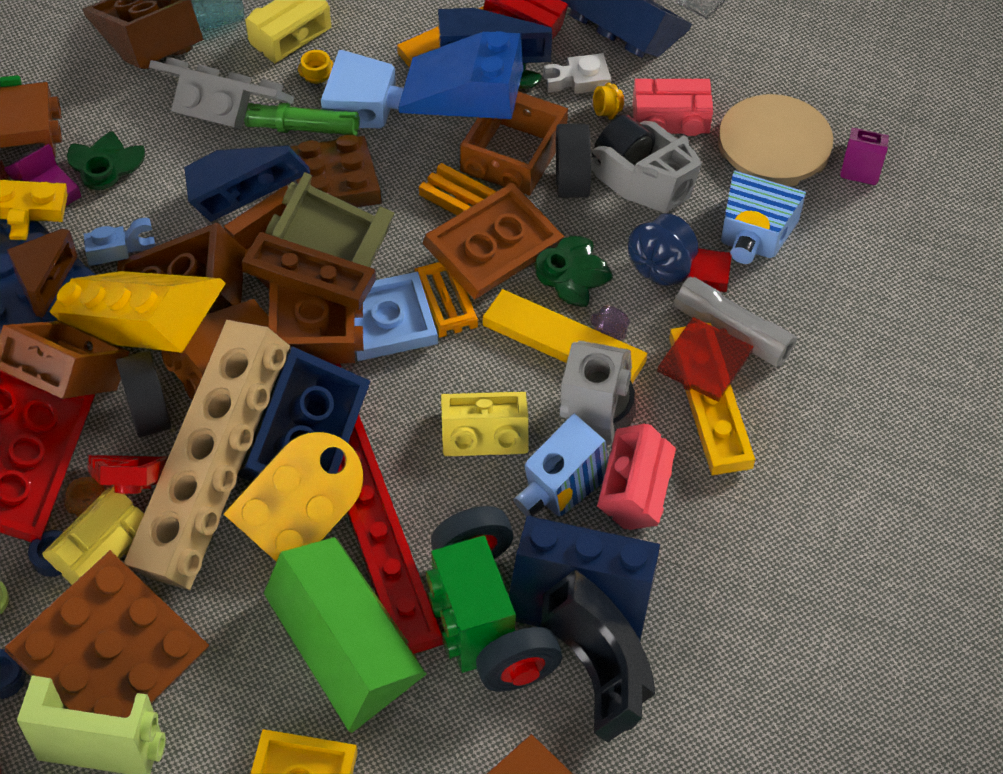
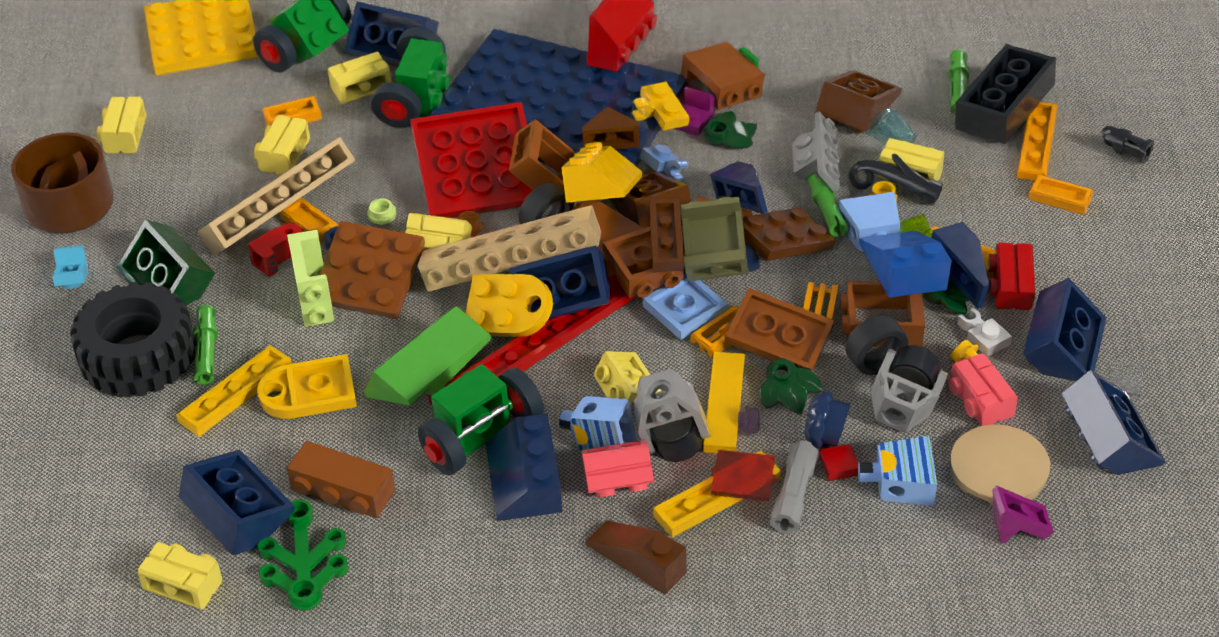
camera: 70 degrees right, 10 degrees down
red wing [87,454,169,494] -> none
black arch [541,569,655,743] -> none
none -> reddish brown slope [586,520,686,595]
none -> black plant [848,153,944,205]
none -> clear neon green tile [899,214,932,237]
none -> slope [1061,370,1166,475]

